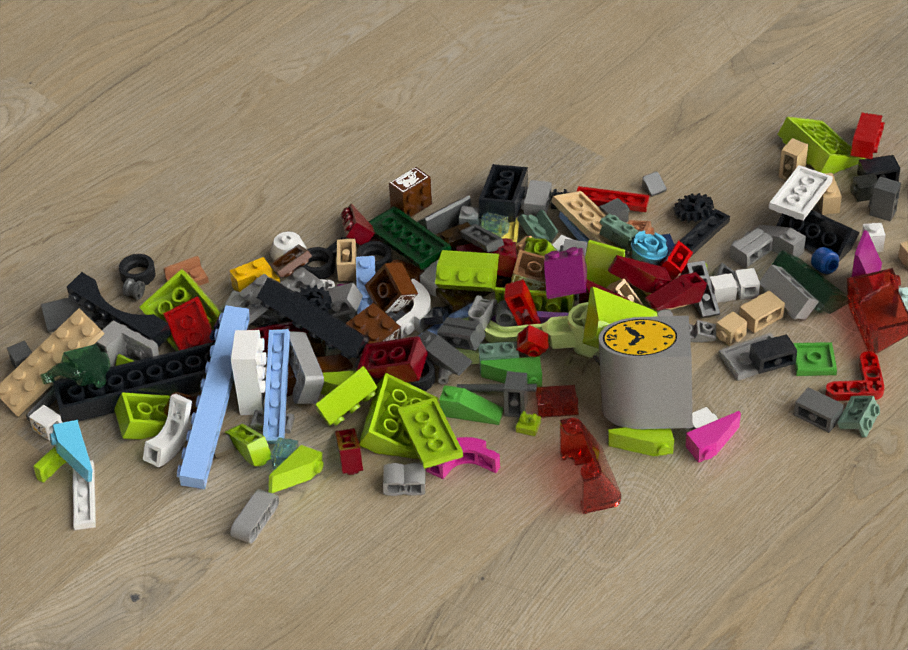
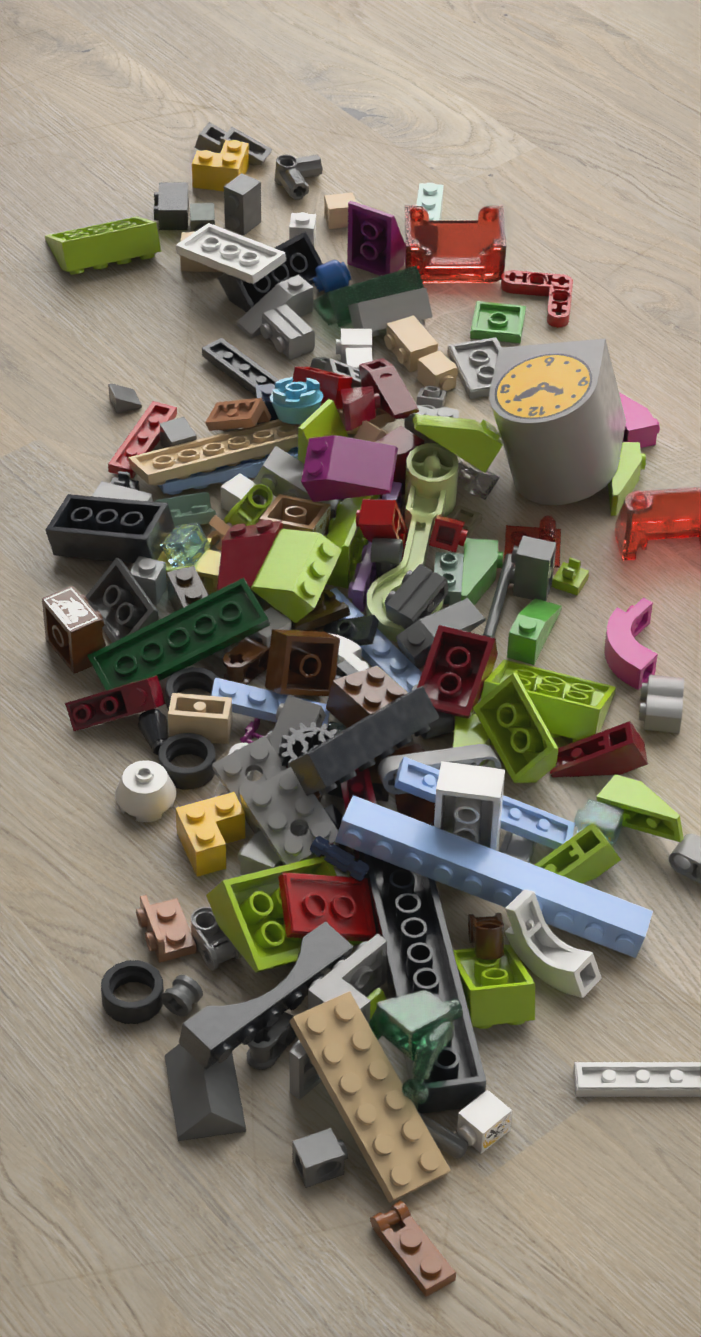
camera: 85 degrees left, 0 degrees up
lime plate [33,446,66,483] -> none
medium azure slope [49,420,93,482] -> none
reddish brown plate [269,244,312,278] -> none
lime plate [397,397,463,469] -> none
dark grey plate [460,224,504,252] -> none
light grey piece [468,295,497,330] -> none
sand green bracket [599,213,640,252] -> none
black gear [673,193,714,223] -> none
black brick [749,334,797,374] -> none
tan brick [779,138,808,181] -> none
dark grey brick [794,387,844,433] -> none
sand green bracket [837,396,880,437] -> none
red brick [850,112,885,159] -> none

